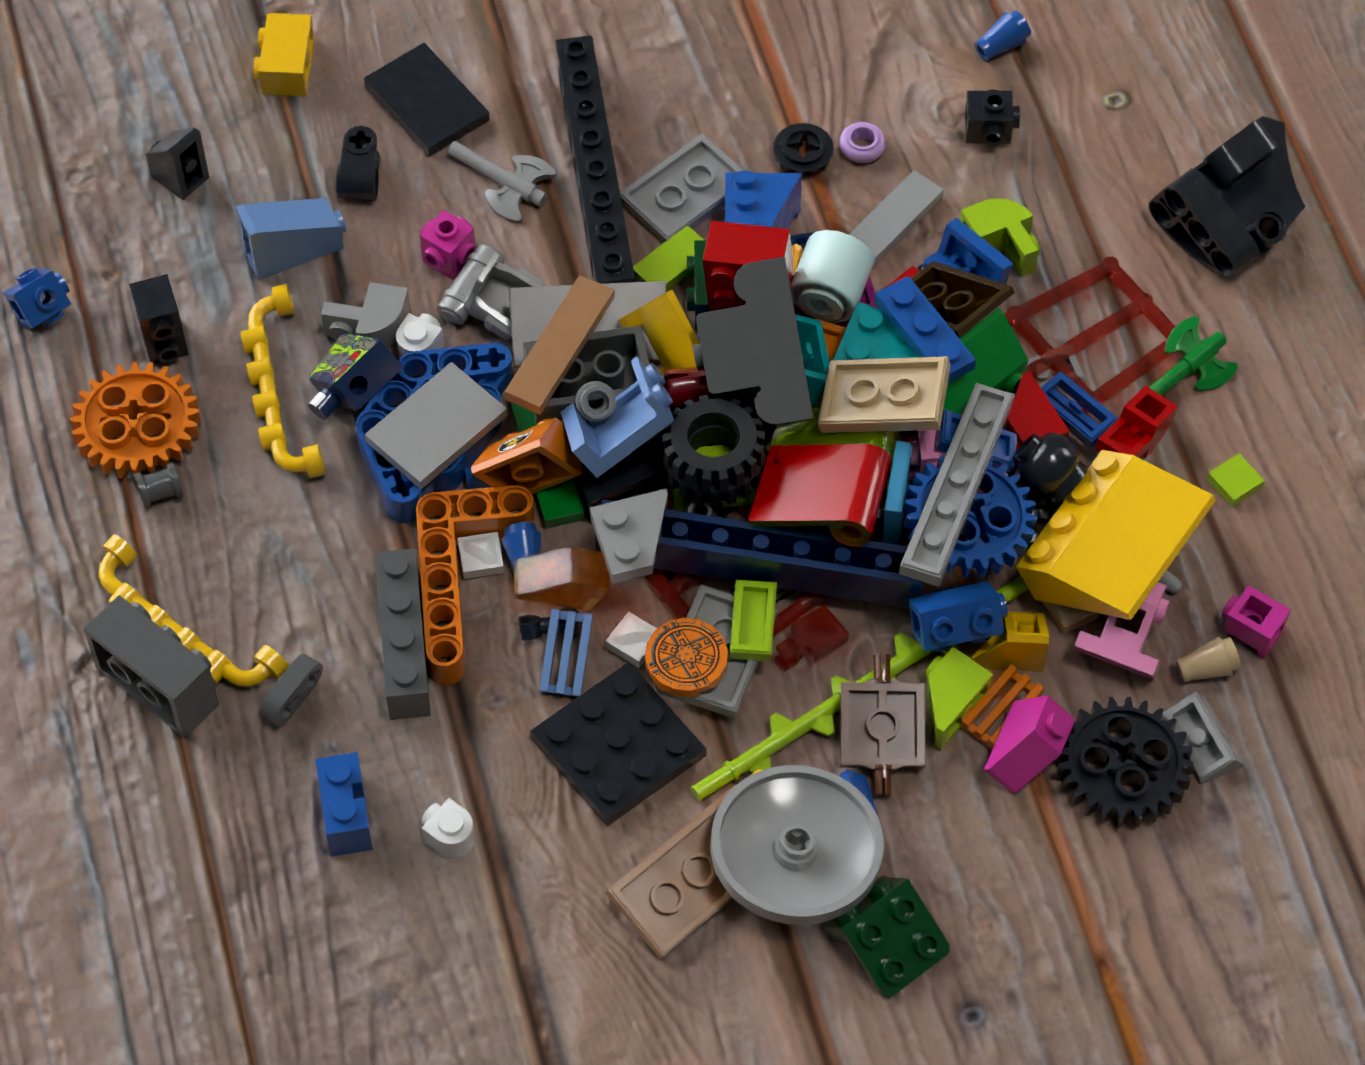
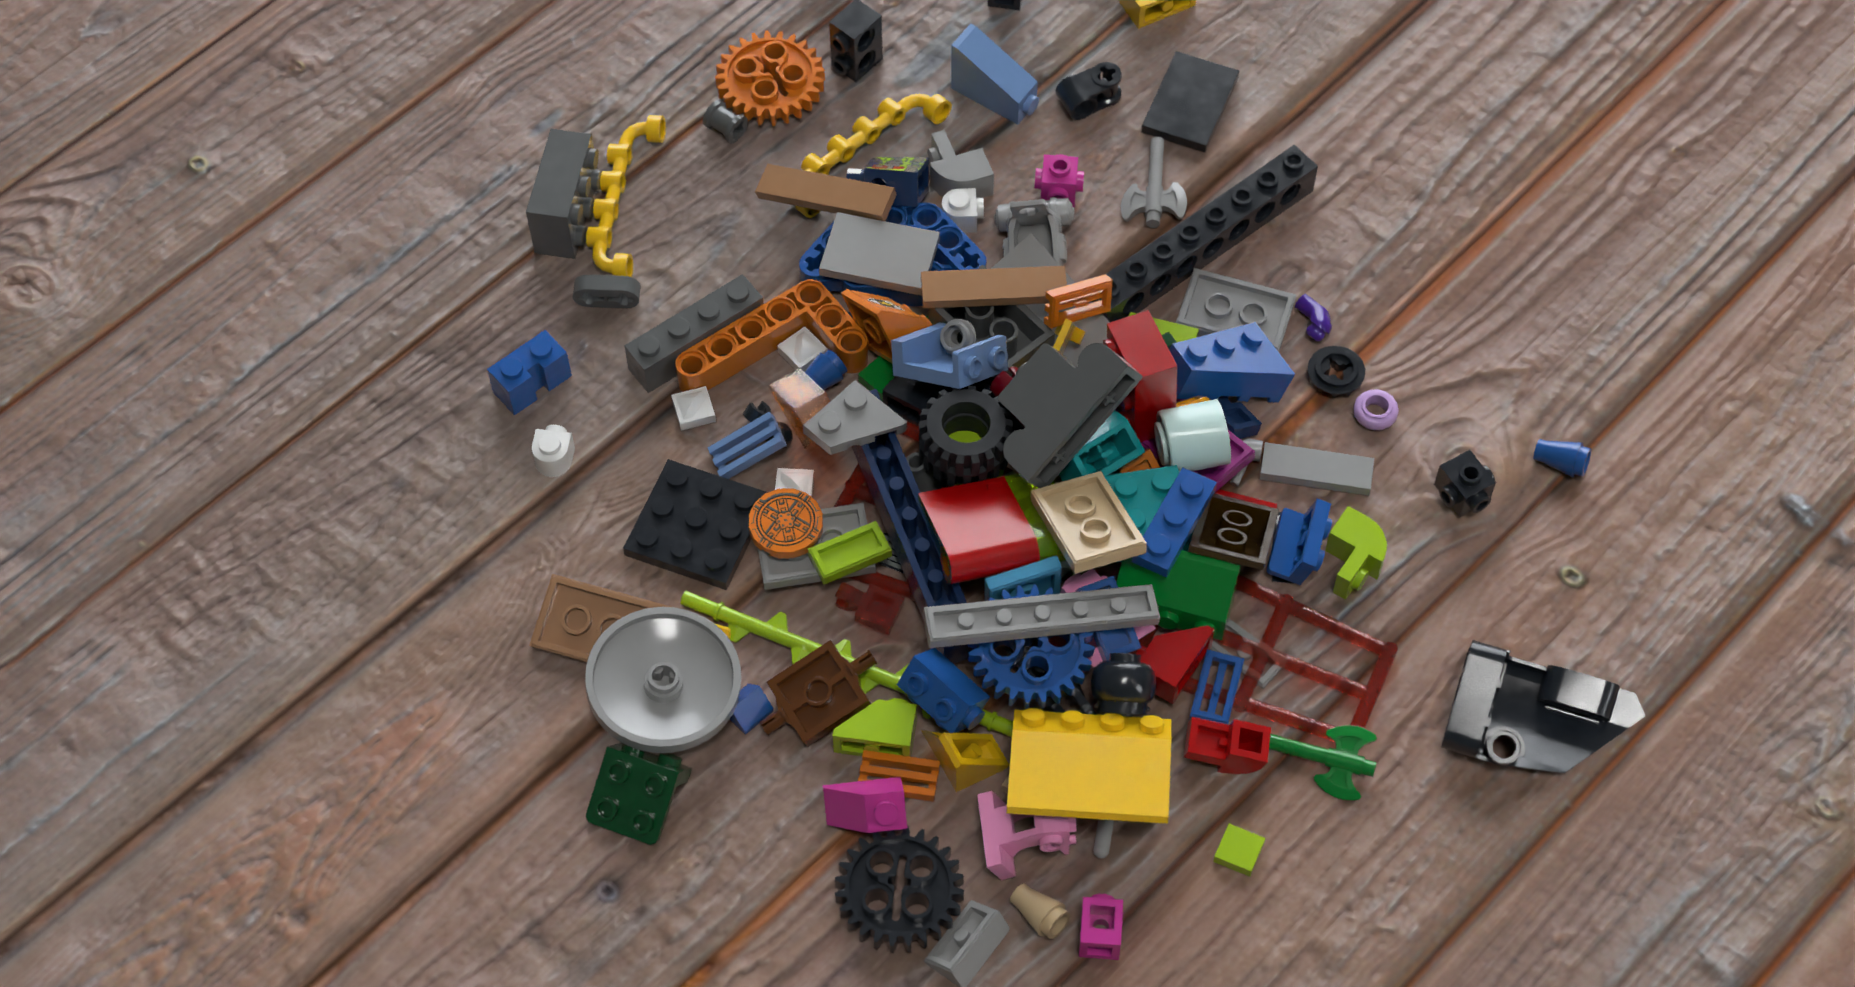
camera: 60 degrees right, 0 degrees up
none -> white tile [671,386,716,431]
none -> medium nougat tile [755,164,897,221]
none -> orange tile [1044,274,1113,329]
none -> dark purple arm [1295,294,1332,341]

